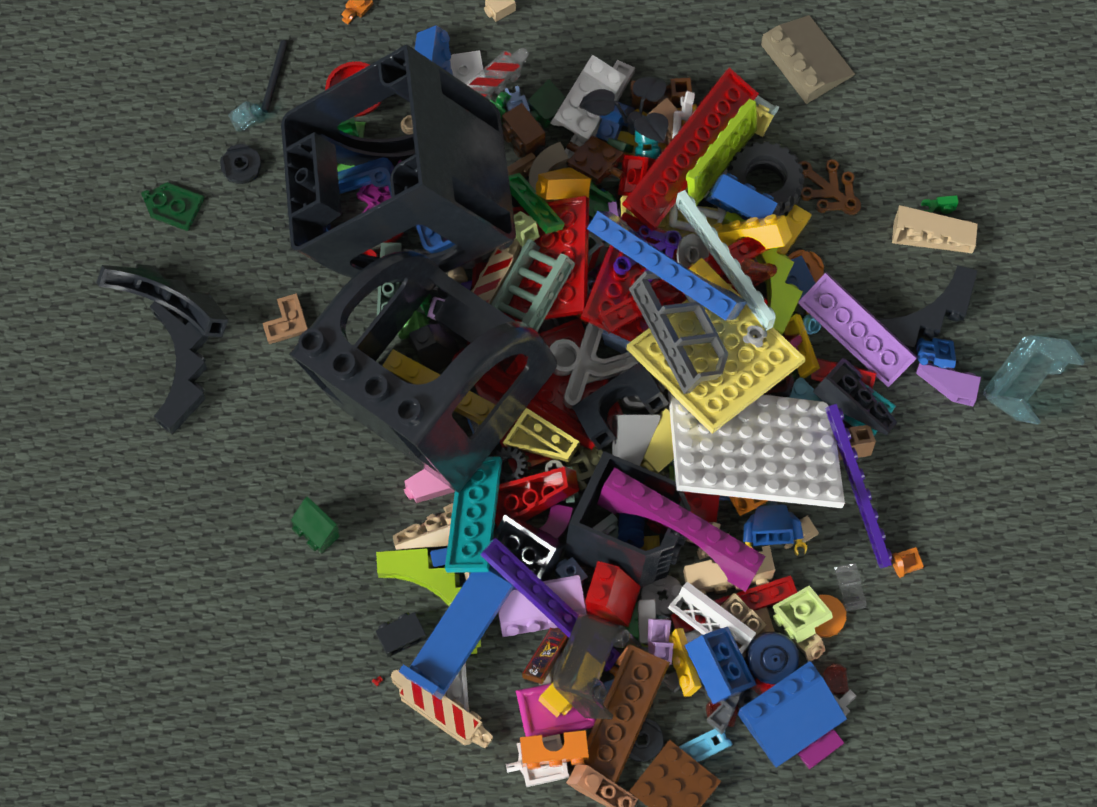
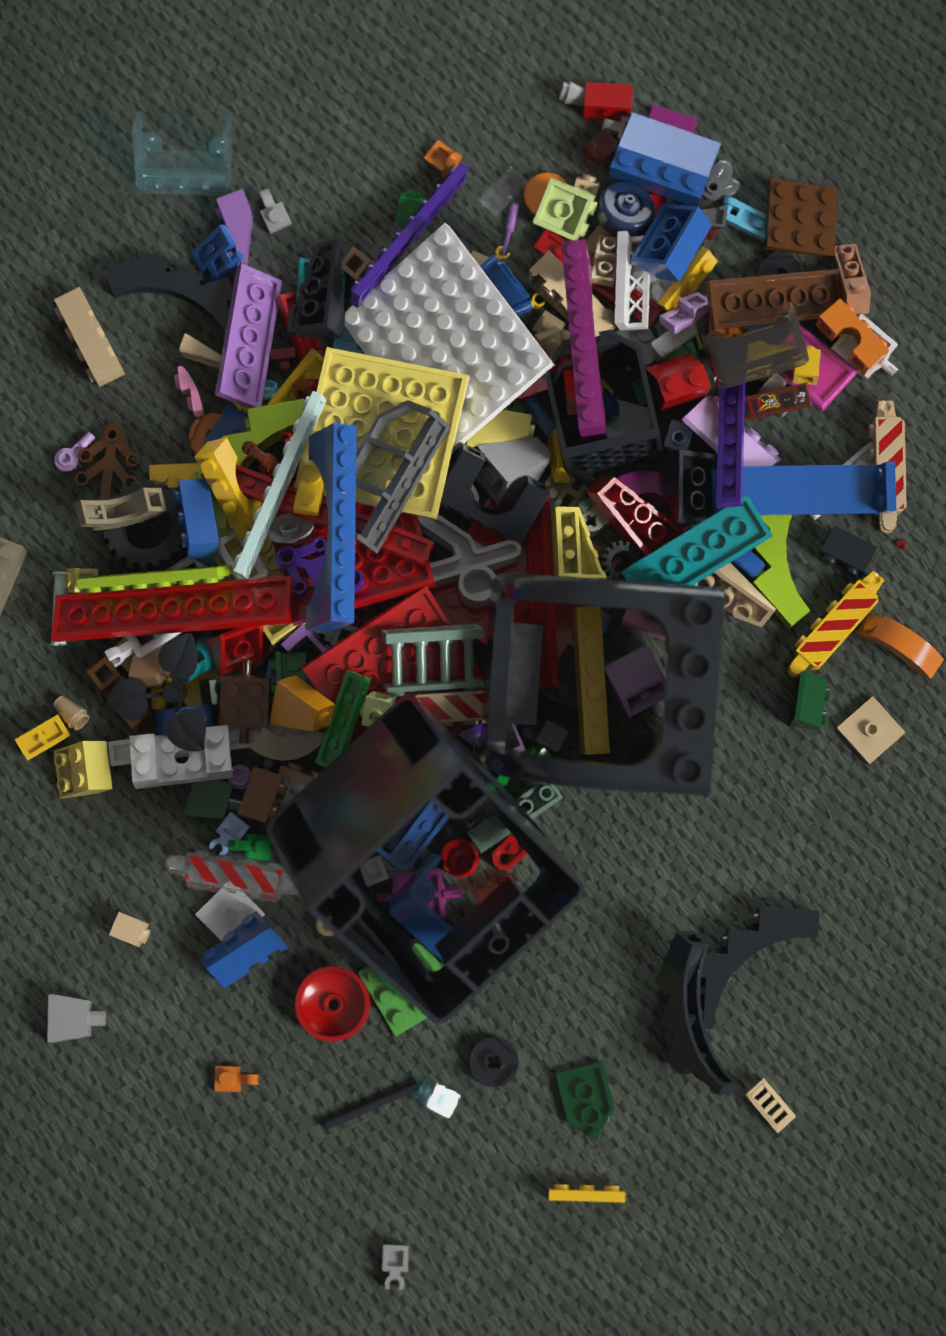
camera: 125 degrees left, 10 degrees up
medium nougat plate [263,293,307,344] -> none
light grey plate [743,326,767,348] -> none
green plate [921,195,958,214] -> none
none -> yellow hinge [15,714,70,761]
none -> tan cone [53,695,89,730]
none -> lavender plate [54,431,95,472]
none -> light yellow slope [54,741,113,799]
none -> dark tan arch [74,488,167,530]
none -> bright pink slope [175,366,205,417]
none -> tan slope [179,334,221,368]
none -> medium lavender plate [227,765,251,790]
none -> light grey plate [260,189,292,234]
none -> dark red tile [271,346,296,370]
none -> light grey plate [382,1244,409,1290]
none -> green bracket [394,191,426,226]
none -> medium lavender piece [502,203,519,256]
none -> yellow plate [548,1184,625,1202]
none -> light grey cone [559,81,585,106]
none -> red panel [583,82,633,122]
none -> dark grey plate [702,160,740,201]
none -> tan slope [744,1078,796,1133]
none -> yellow hinge [787,571,884,678]
none -> tan plate [836,696,906,765]
none -> orange arch [856,613,944,679]

